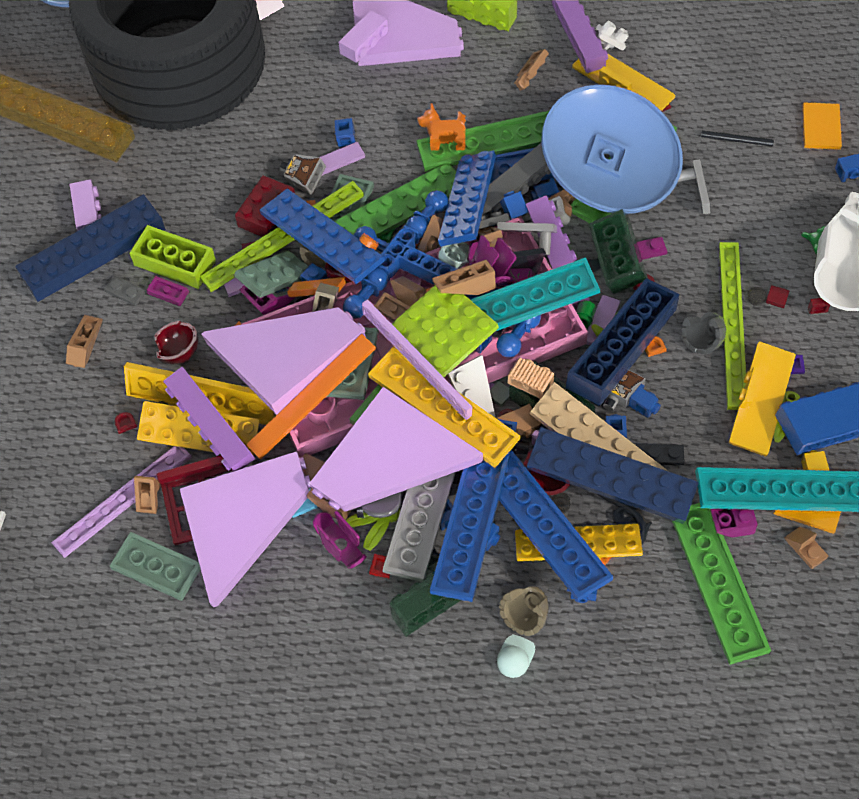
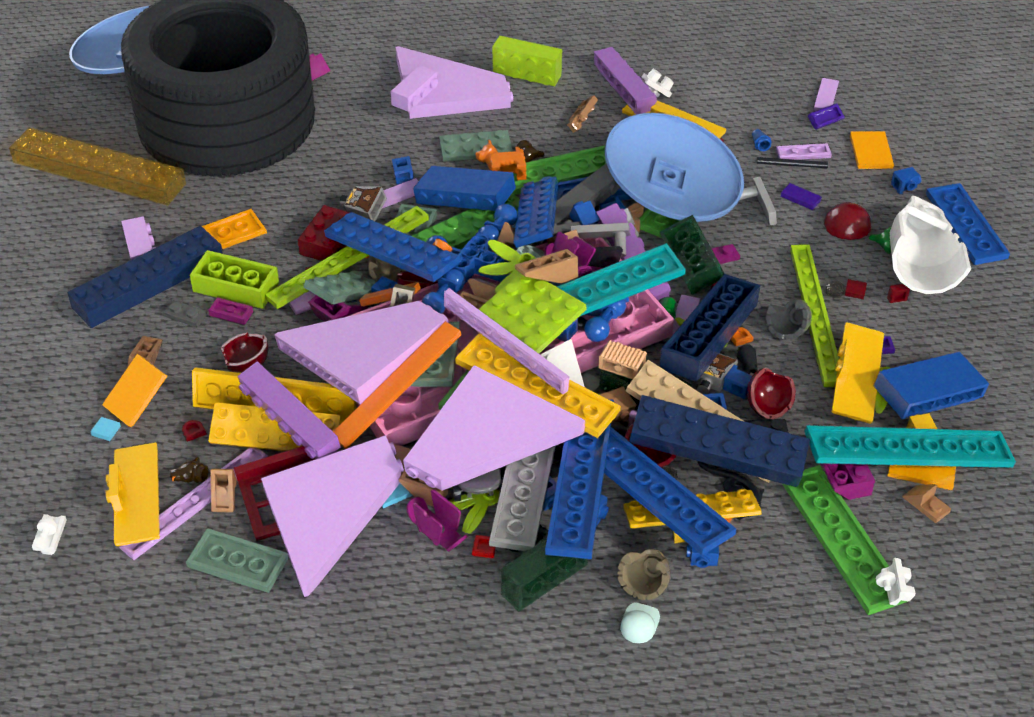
camera: 10 degrees left, 15 degrees down
none -> medium azure tile [90,417,121,441]
none -> light orange tile [102,354,167,427]
none -> yellow bracket [105,443,160,546]
none -> dark brown animal [170,457,209,483]
none -> light orange tile [202,209,267,249]
none -> blue brick [413,166,516,211]
none -> sand green plate [439,130,513,162]
none -> lime plant [478,240,536,293]
none -> dark brown animal [516,140,544,163]
none -> black cone [737,344,758,374]
none -> dark red cylinder [747,368,796,419]
none -> blue cone [752,129,771,152]
none -> lavender tile [776,143,832,160]
none -> dark purple tile [781,183,822,210]
none -> dark purple tile [808,103,845,130]
none -> lavender tile [813,78,839,111]
none -> dark red cylinder [824,202,871,240]
none -> white hips [876,558,915,606]

